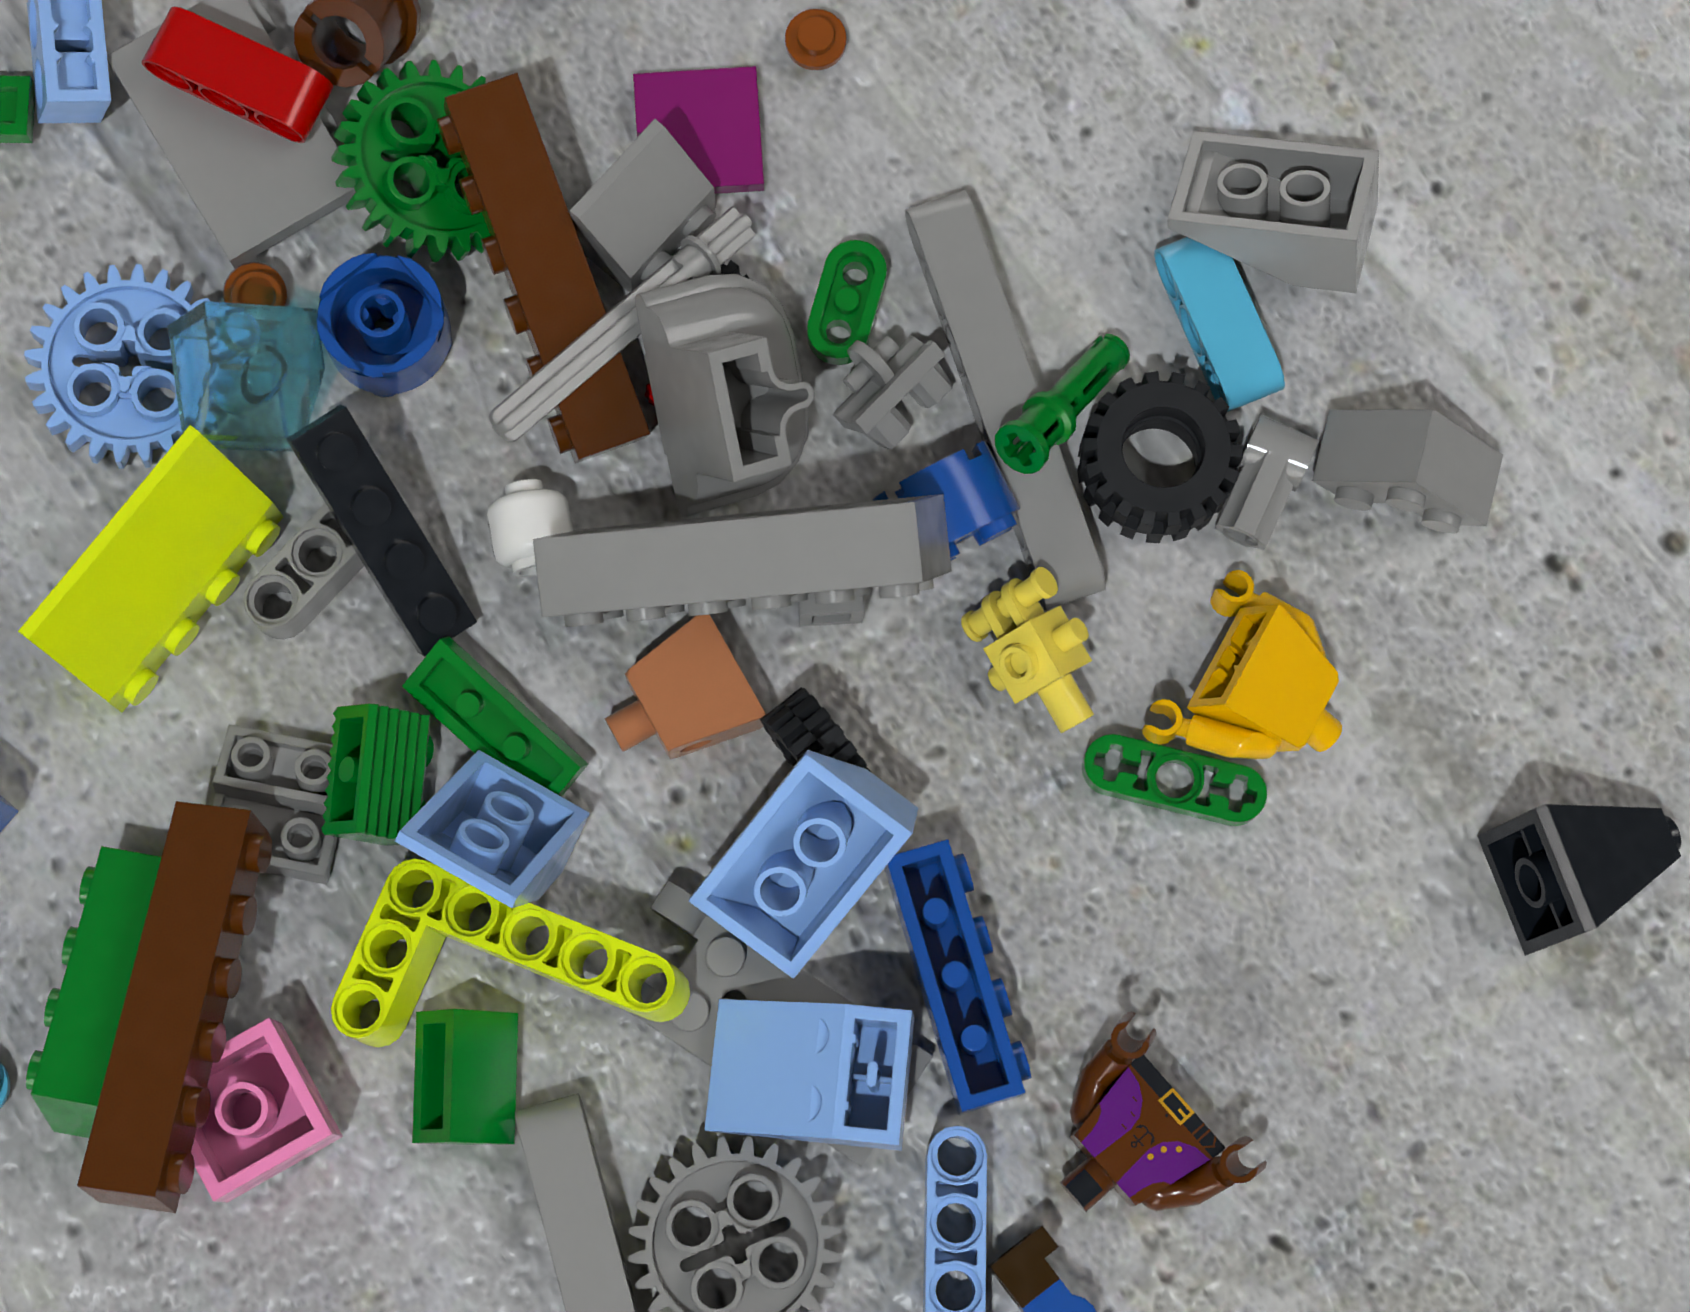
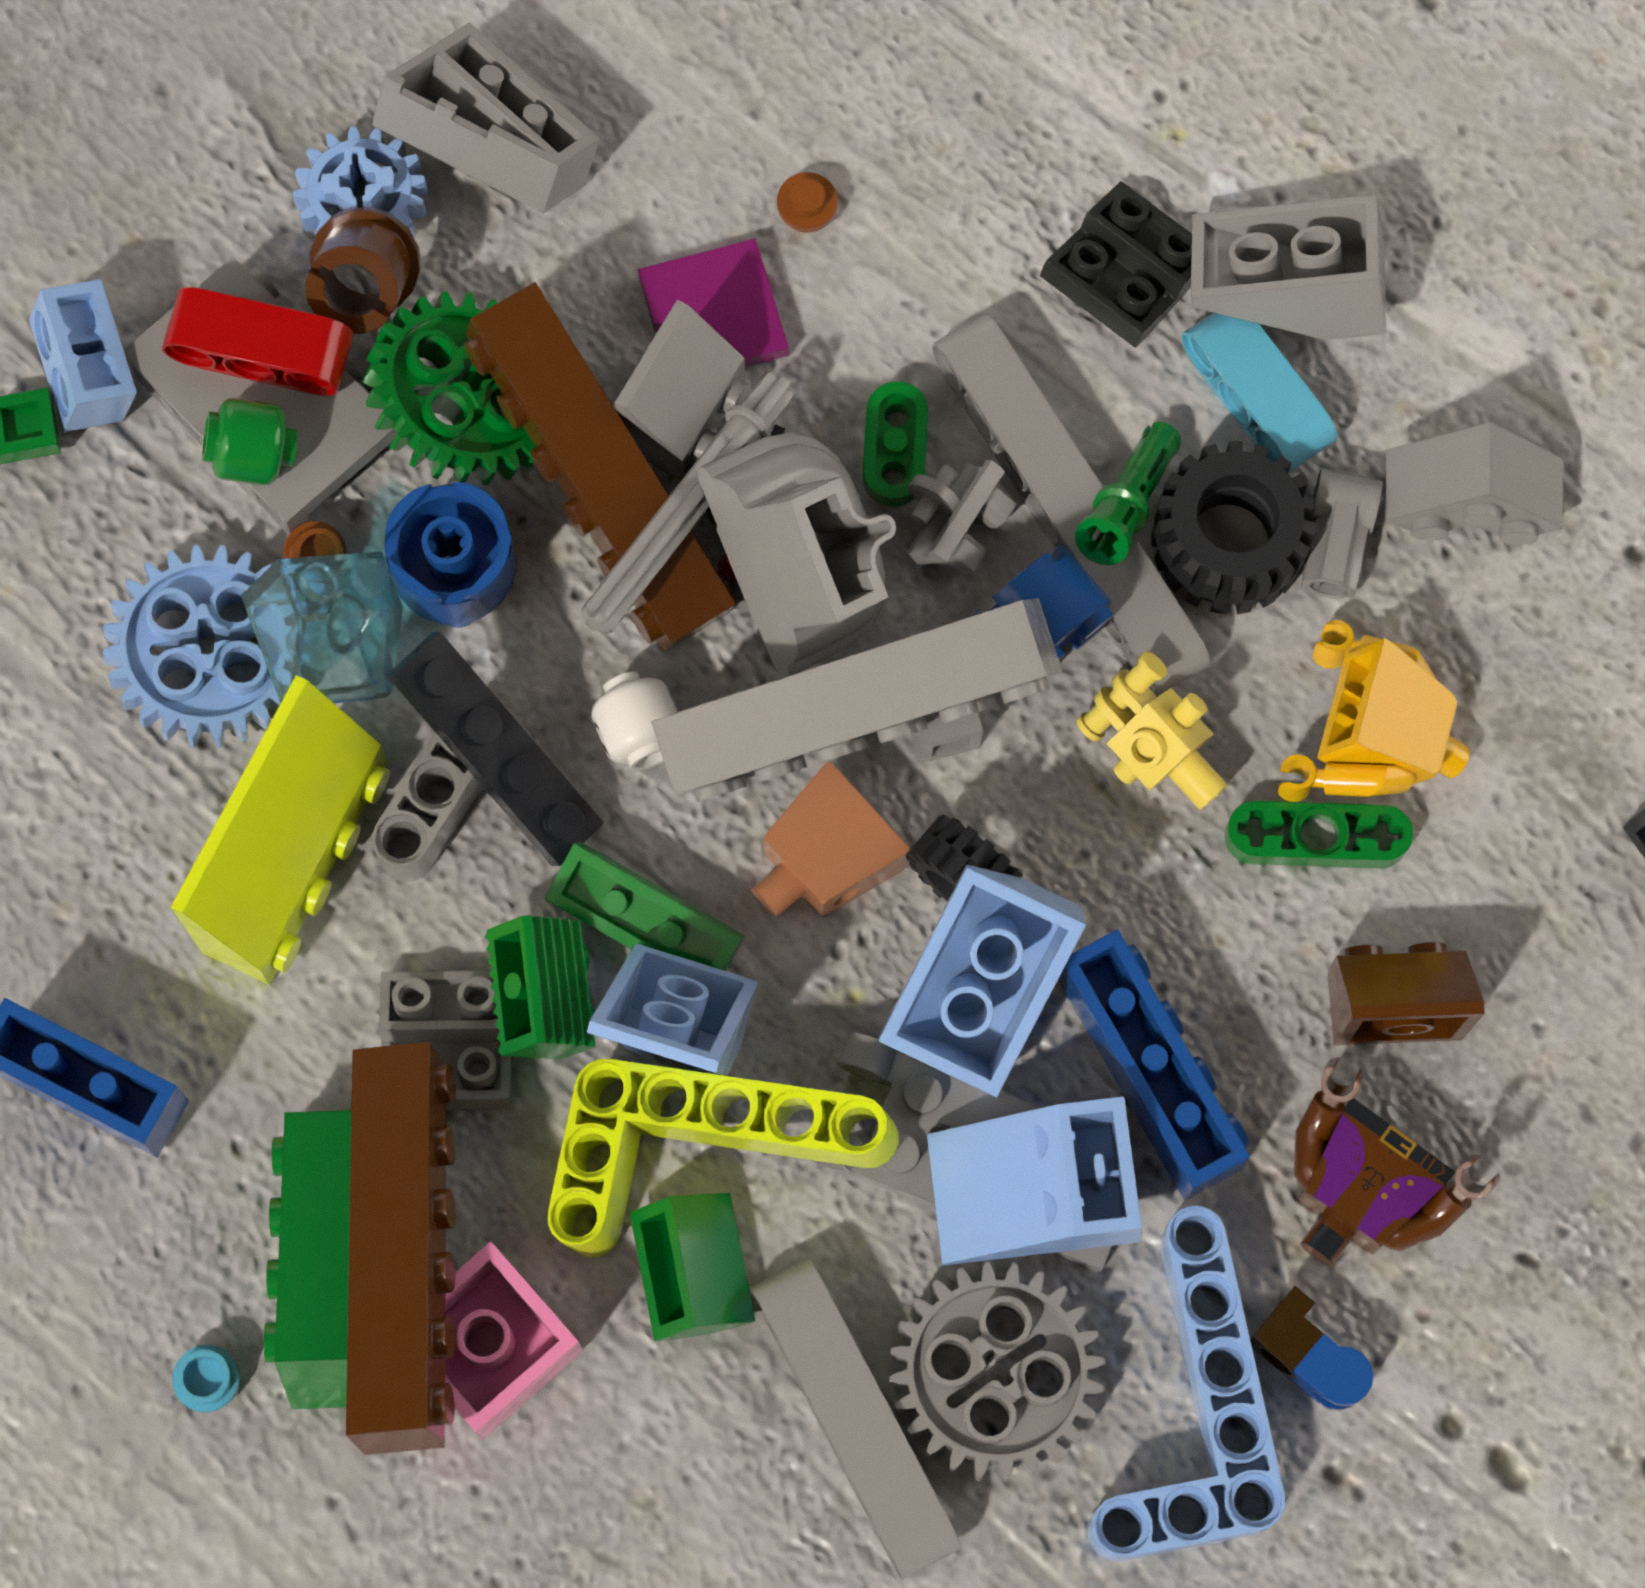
camera: 10 degrees left, 5 degrees down
none -> green head [202,398,297,486]
none -> pearl dark grey slope [1039,181,1192,348]
none -> reddish brown slope [1328,942,1485,1045]

